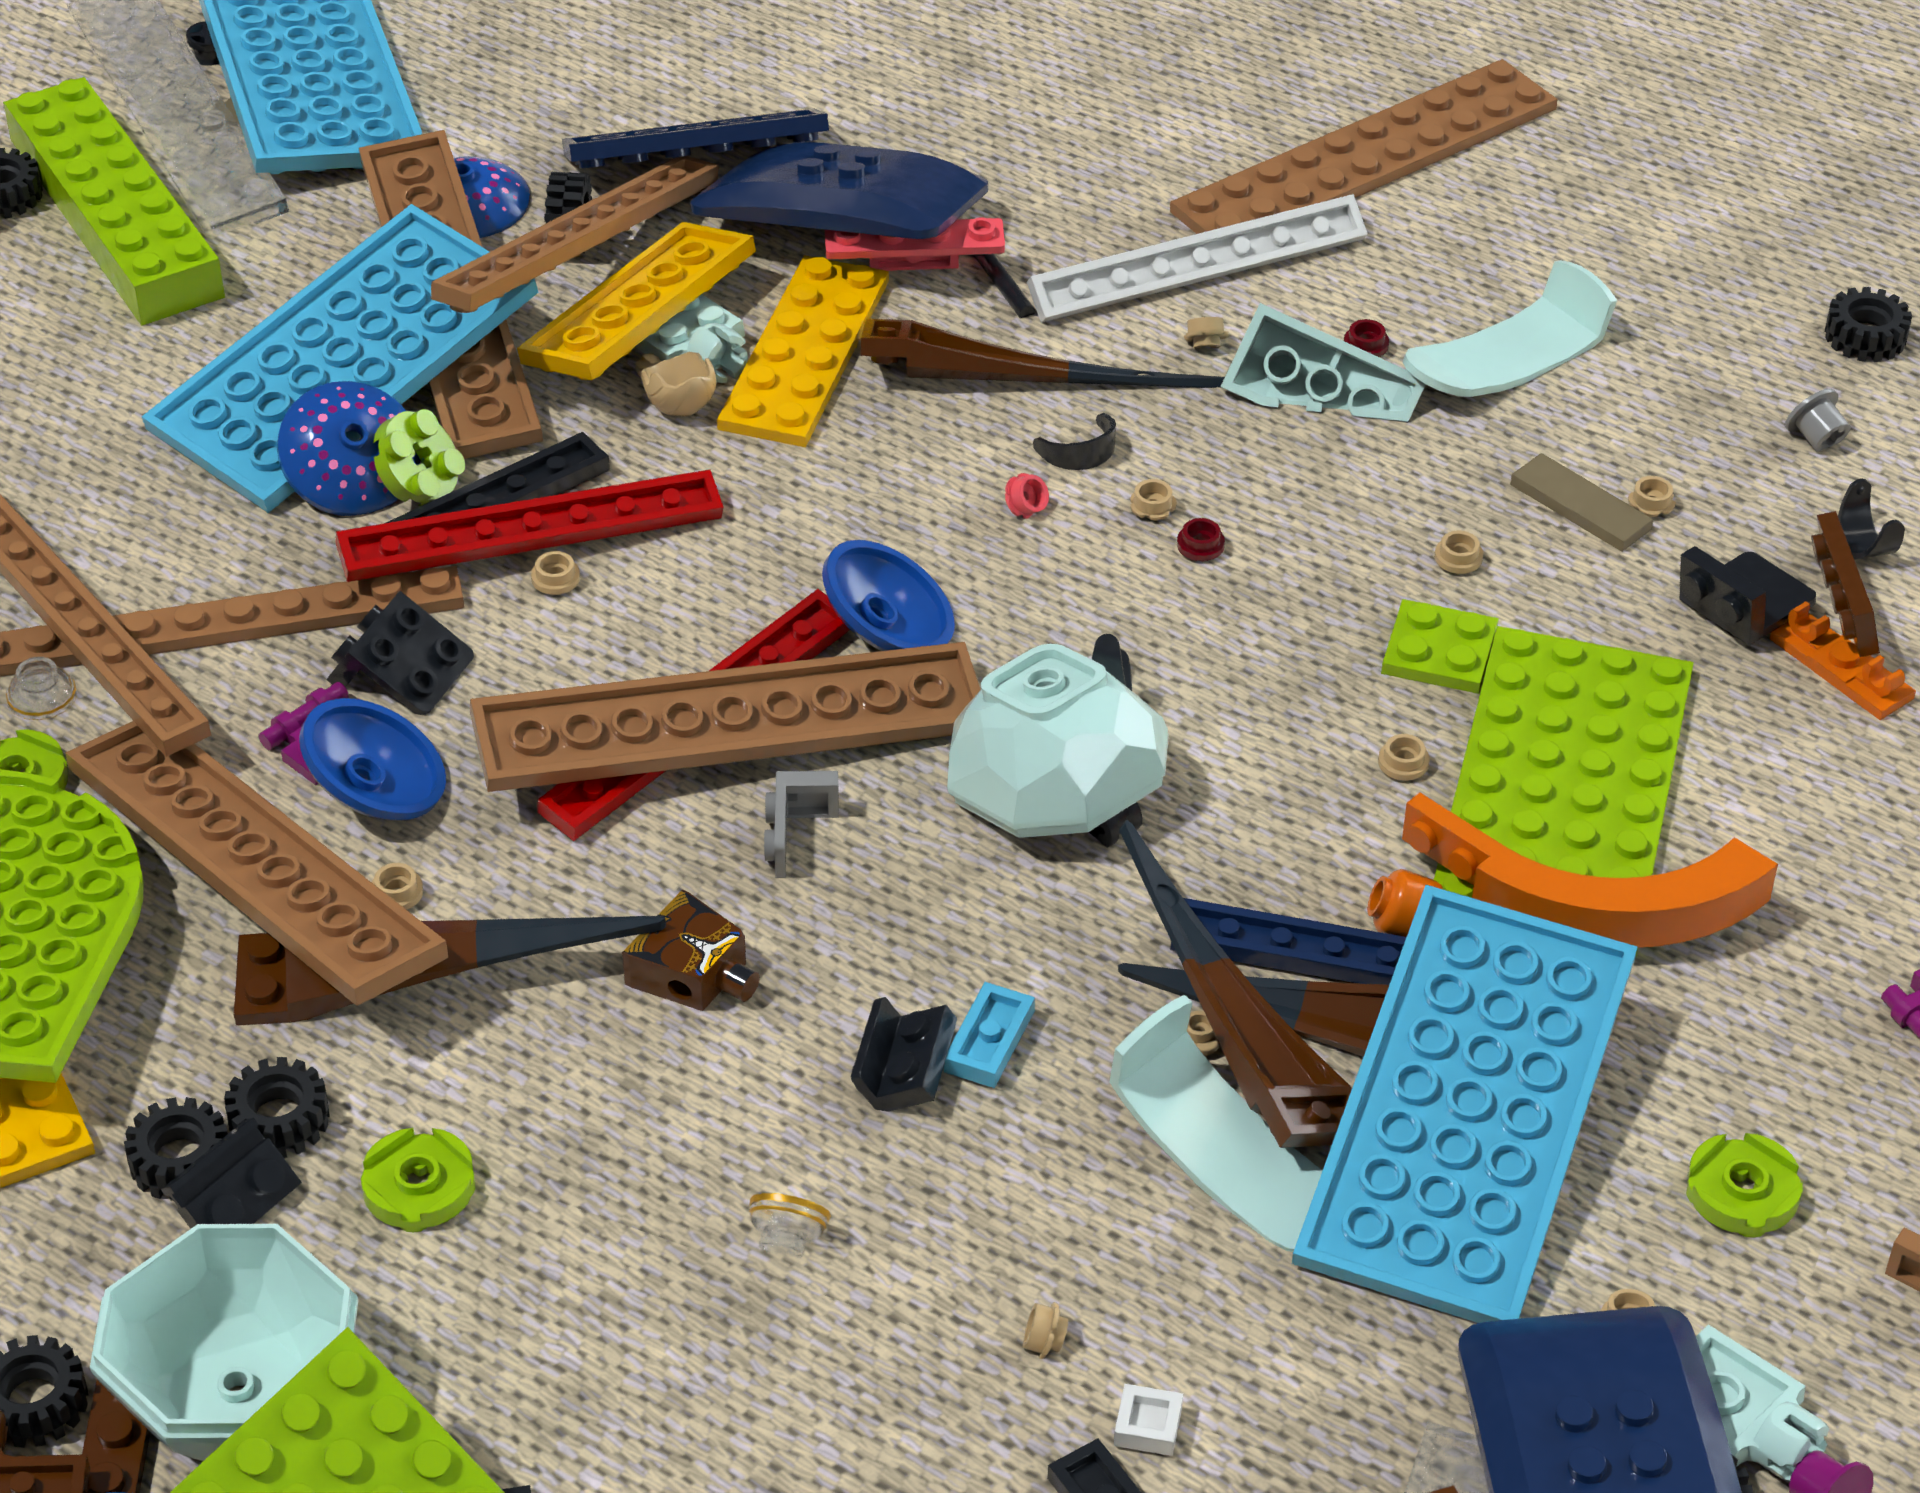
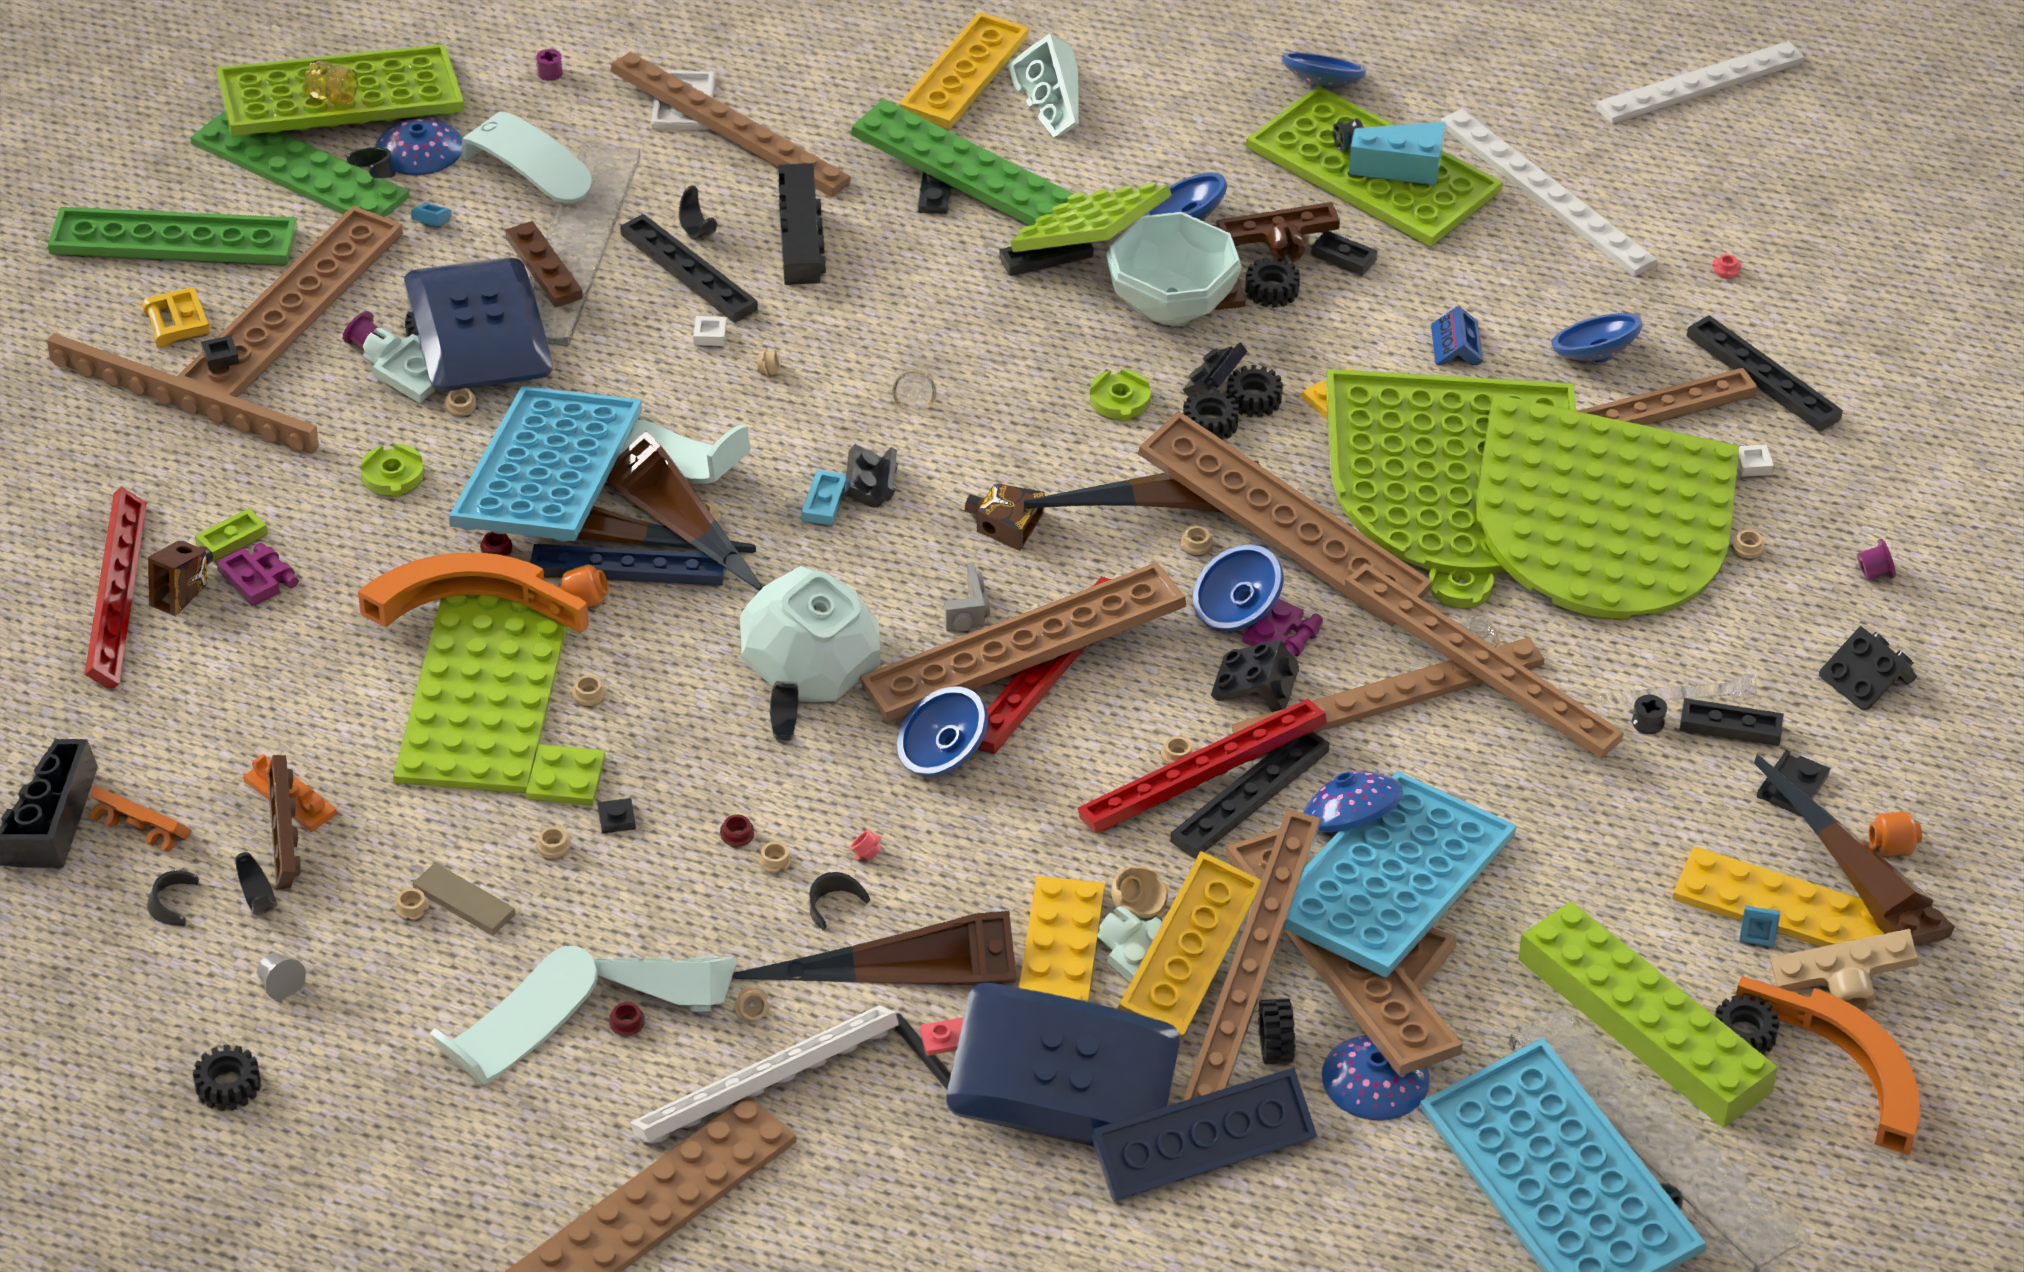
camera: 170 degrees right, 0 degrees up
lime plate [373,409,465,506] -> none
black bracket [1679,546,1816,646] -> none
none -> black plate [597,798,636,834]

